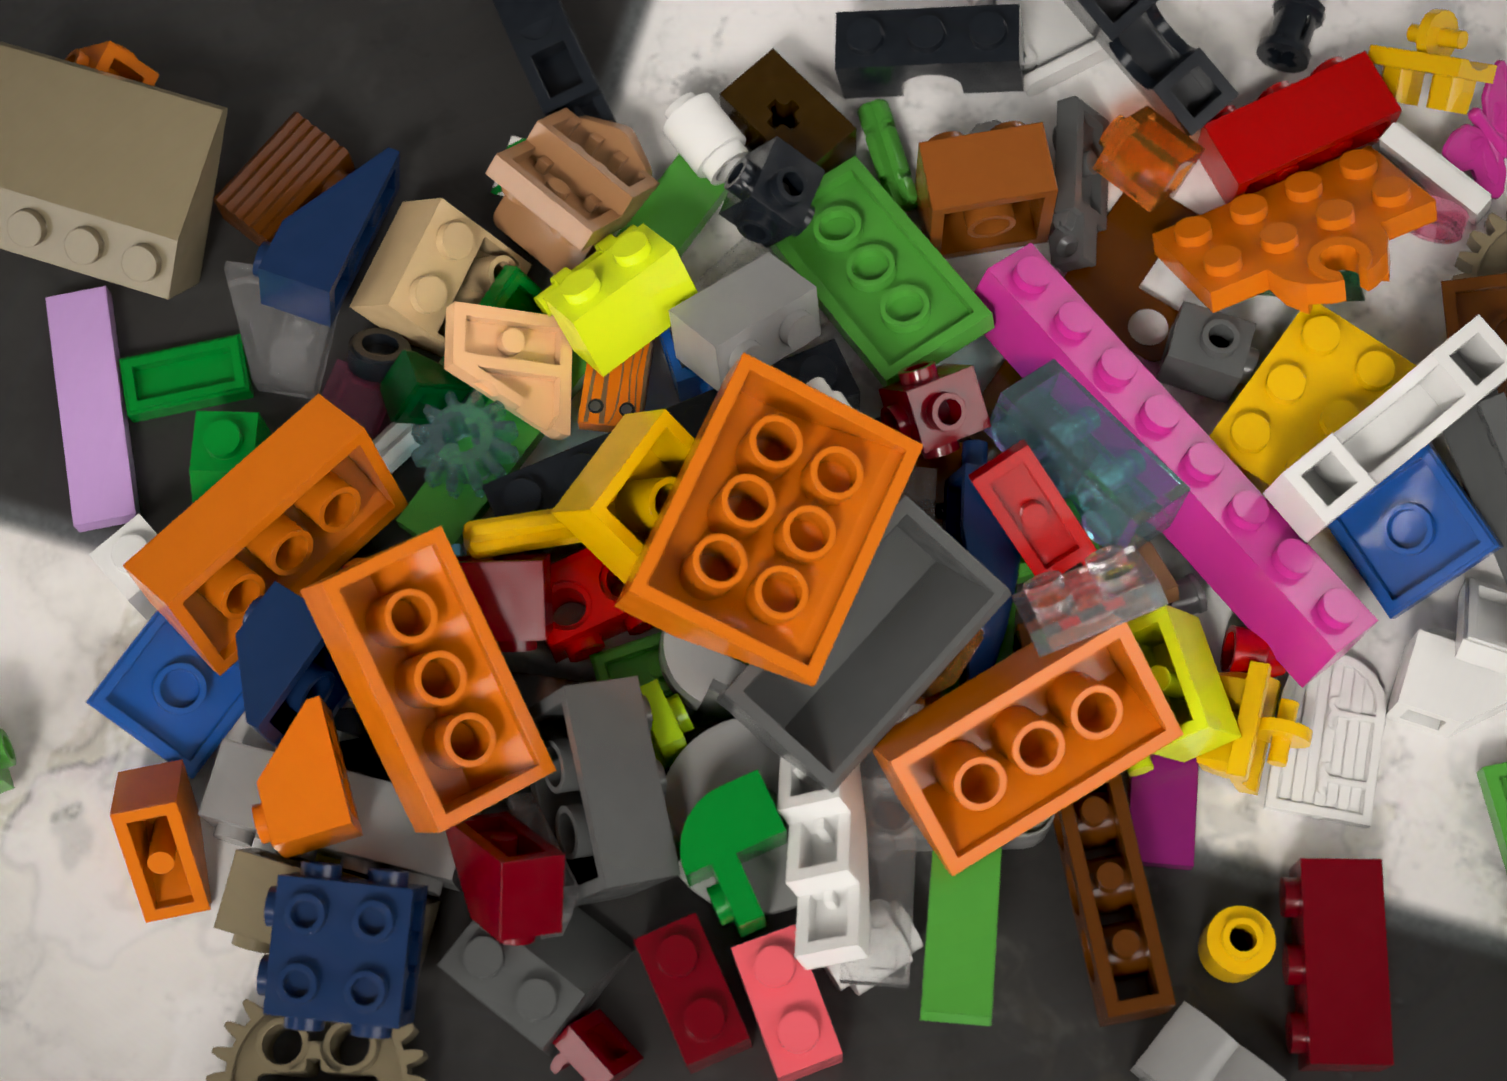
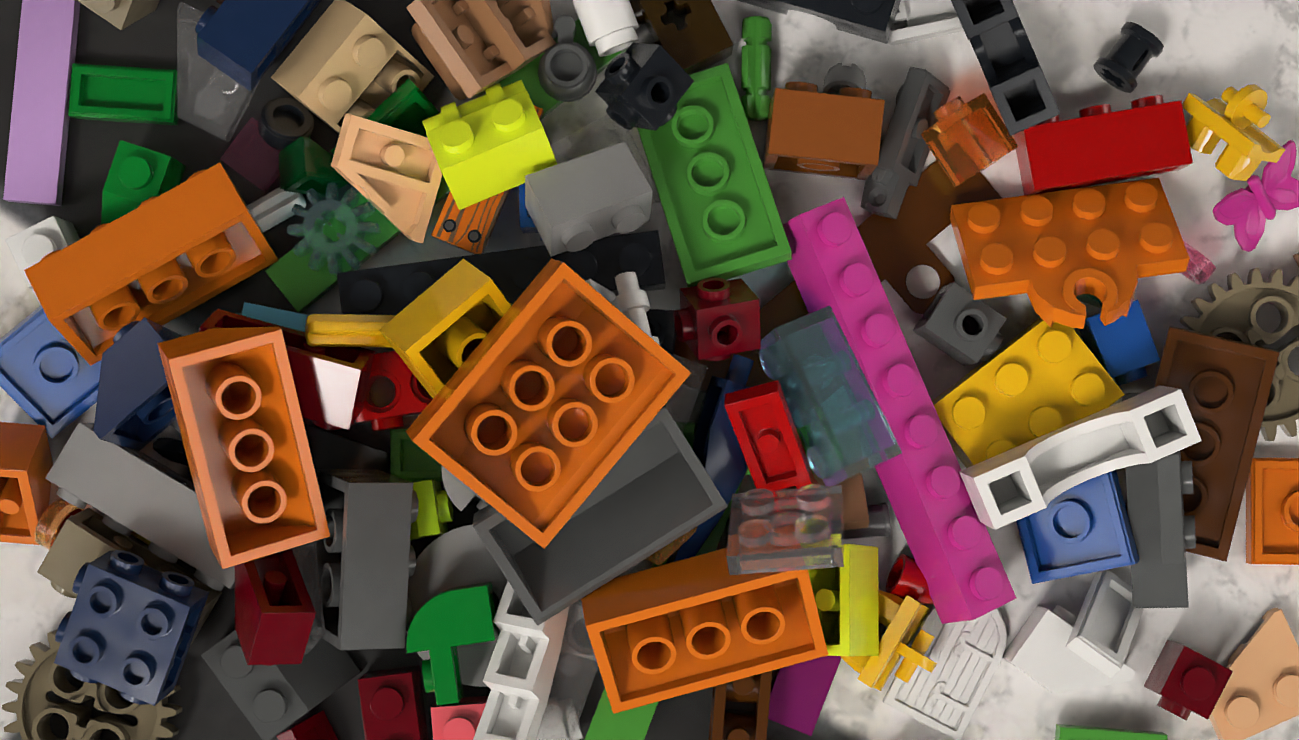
camera: 10 degrees right, 15 degrees up
orange slope [252,696,363,859] -> none
white tile [1379,122,1492,226] -> none
none -> clear orange tile [34,498,84,550]
none -> dark grey piece [538,15,597,102]
none -> blue brick [1079,300,1160,386]

